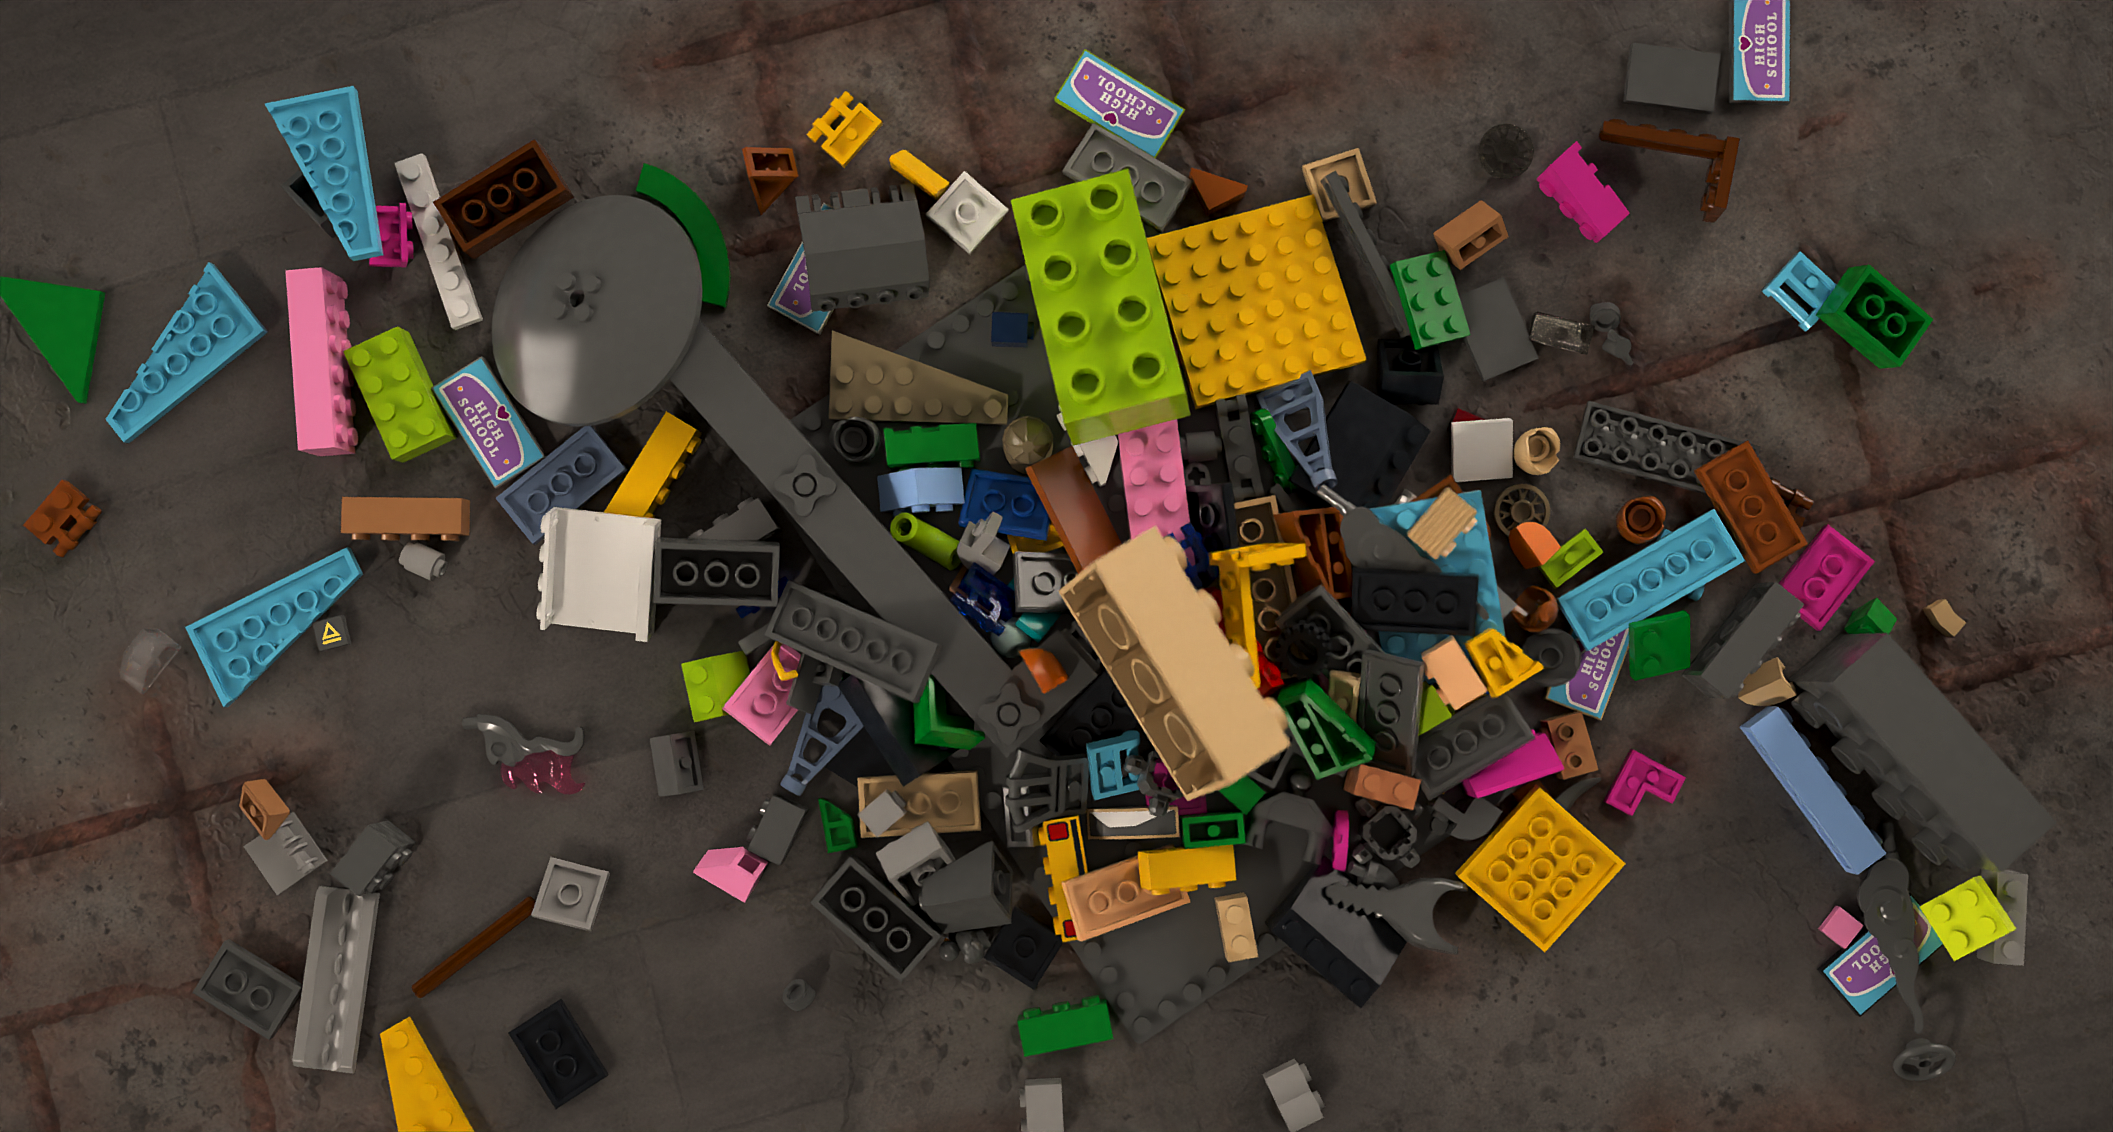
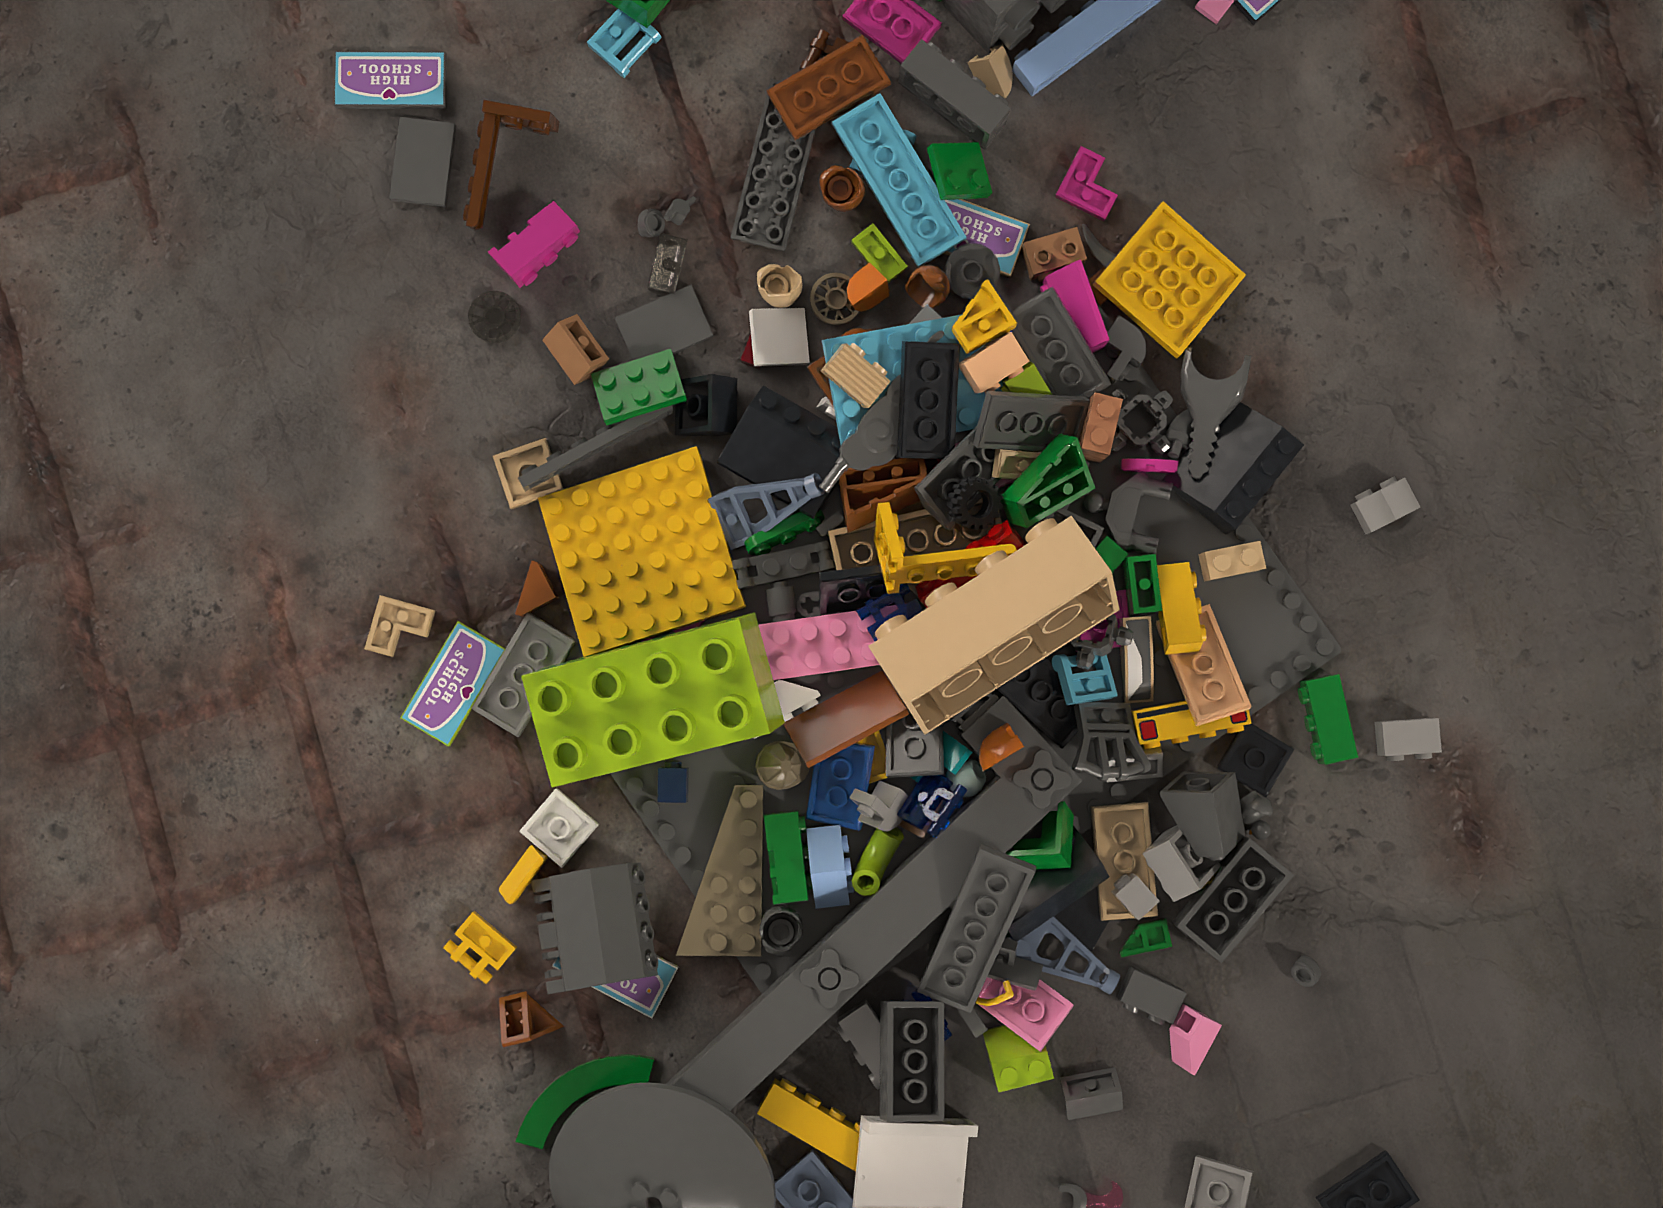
camera: 90 degrees left, 0 degrees up
none -> tan tile [364,595,435,657]

